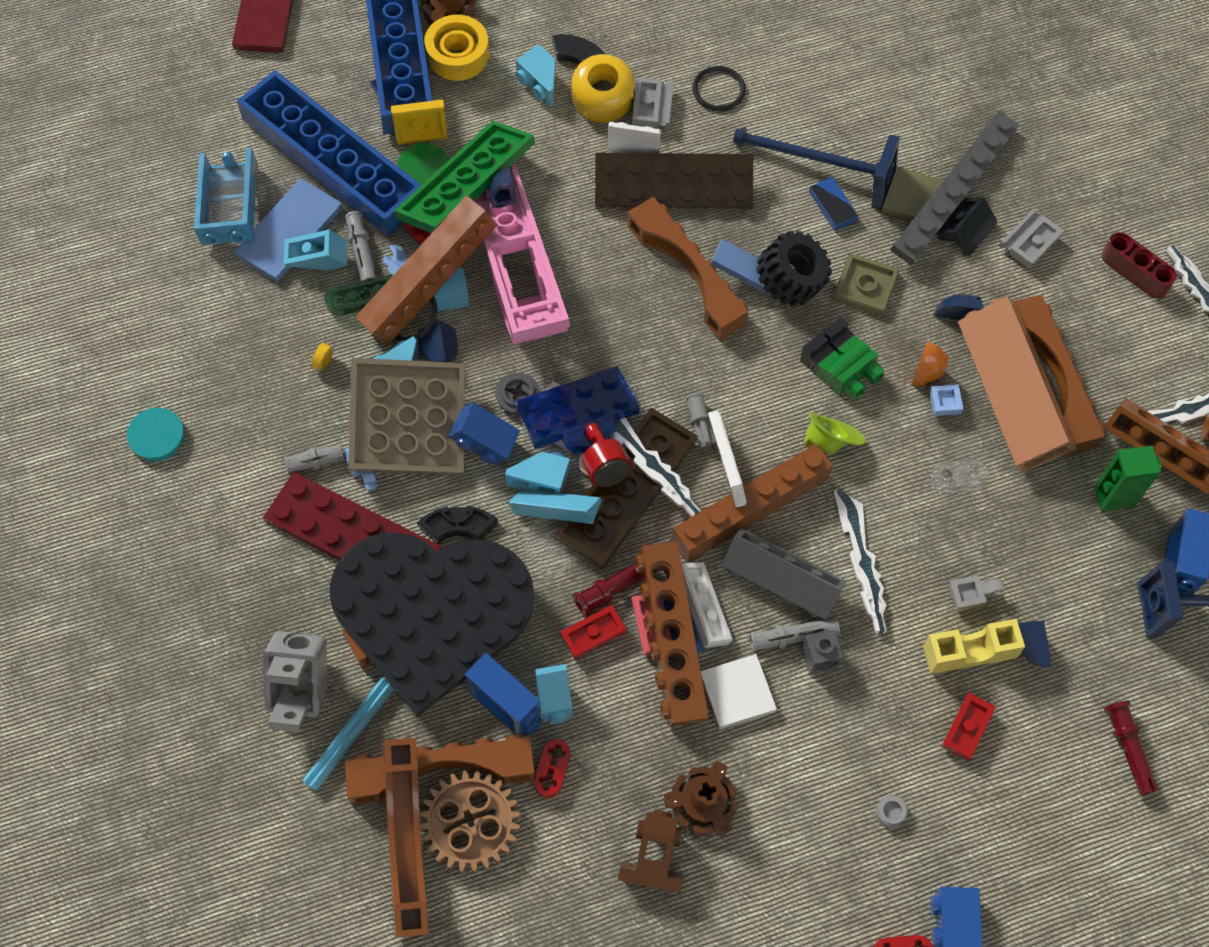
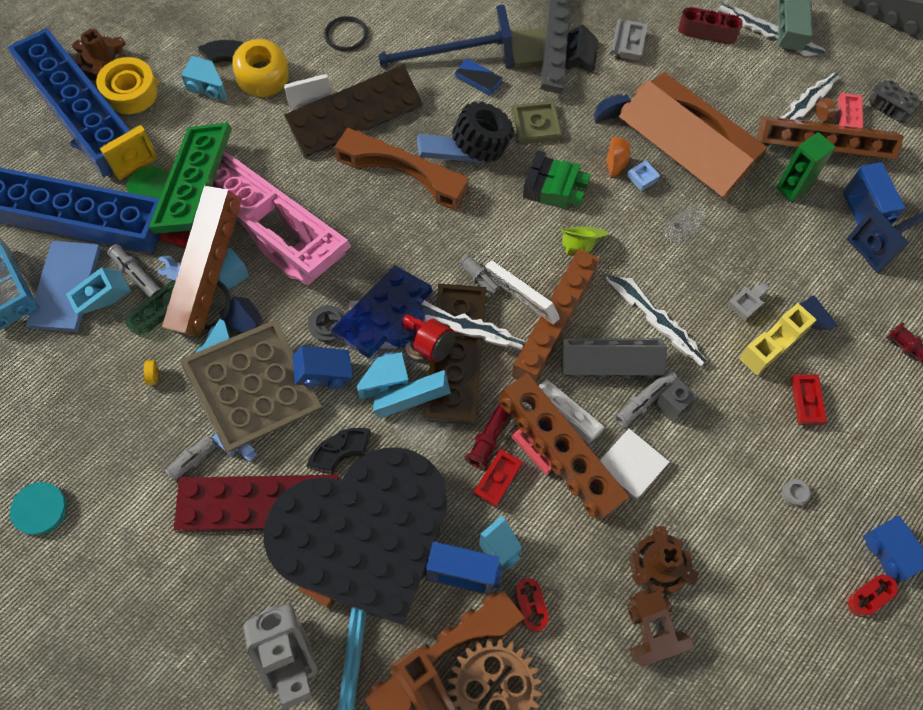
camera: 30 degrees left, 0 degrees up
dark blue brick [489,167,518,209] -> none
light grey plate [631,77,674,129] -> none

